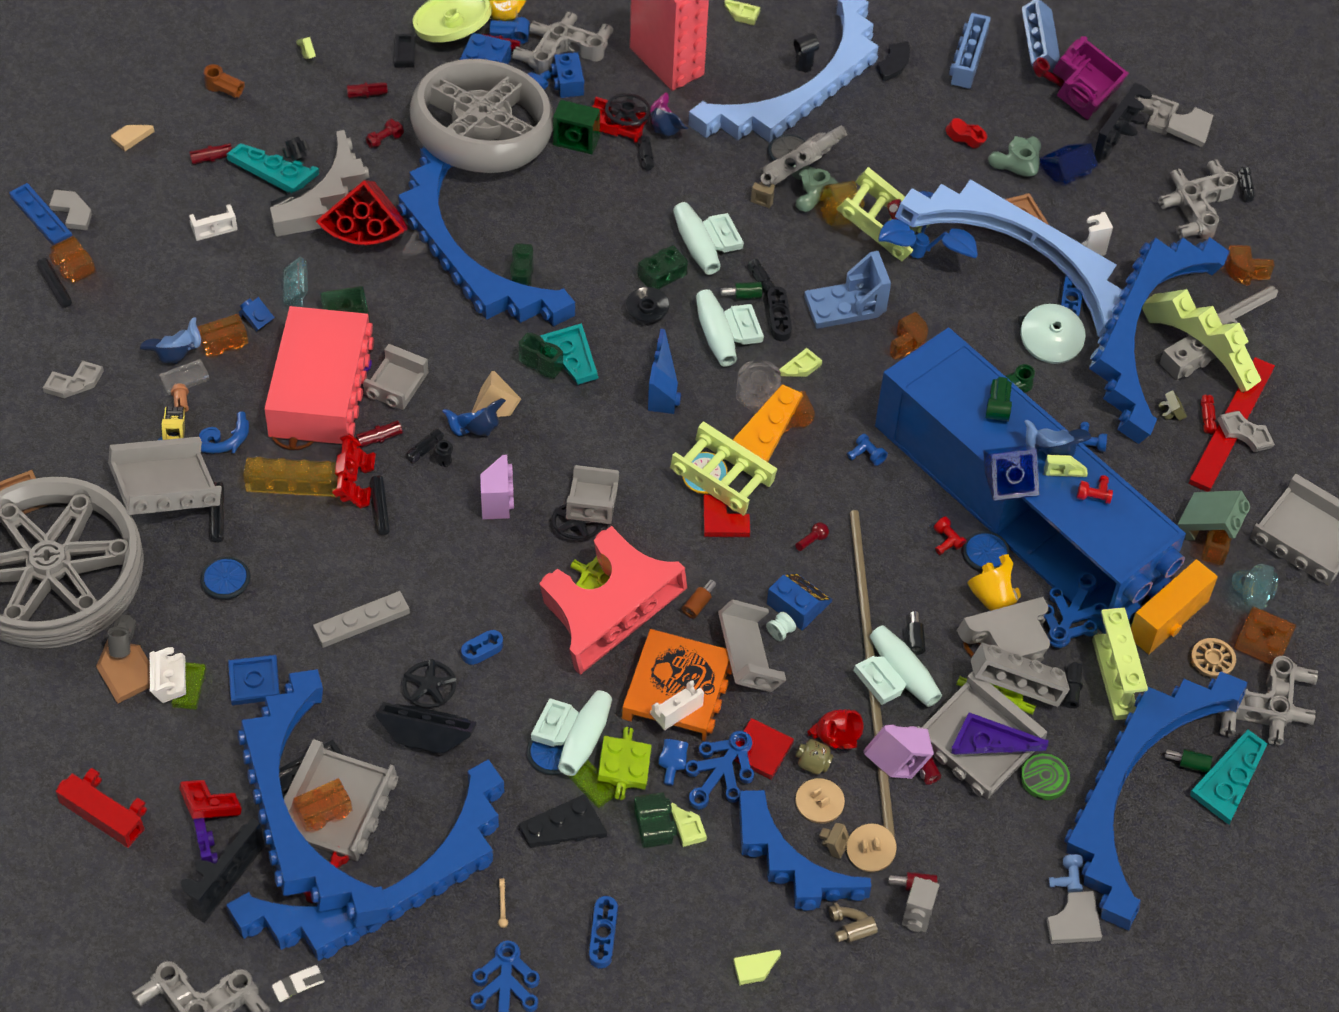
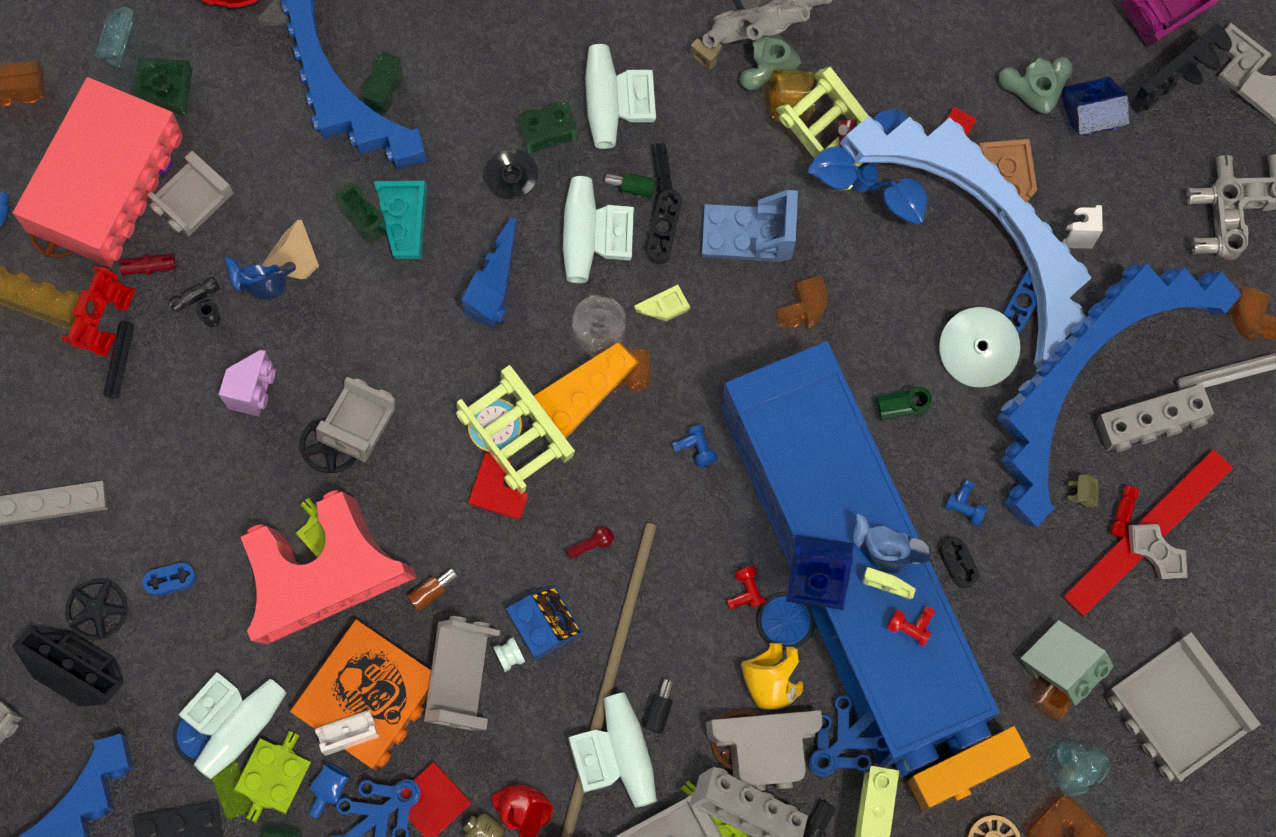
camera: 20 degrees right, 20 degrees up
blue bracket [238,297,275,332] -> none
red piece [946,118,987,148] -> none
dark green piece [986,377,1012,422] -> none
yellowish green arch [1142,289,1261,392] -> none

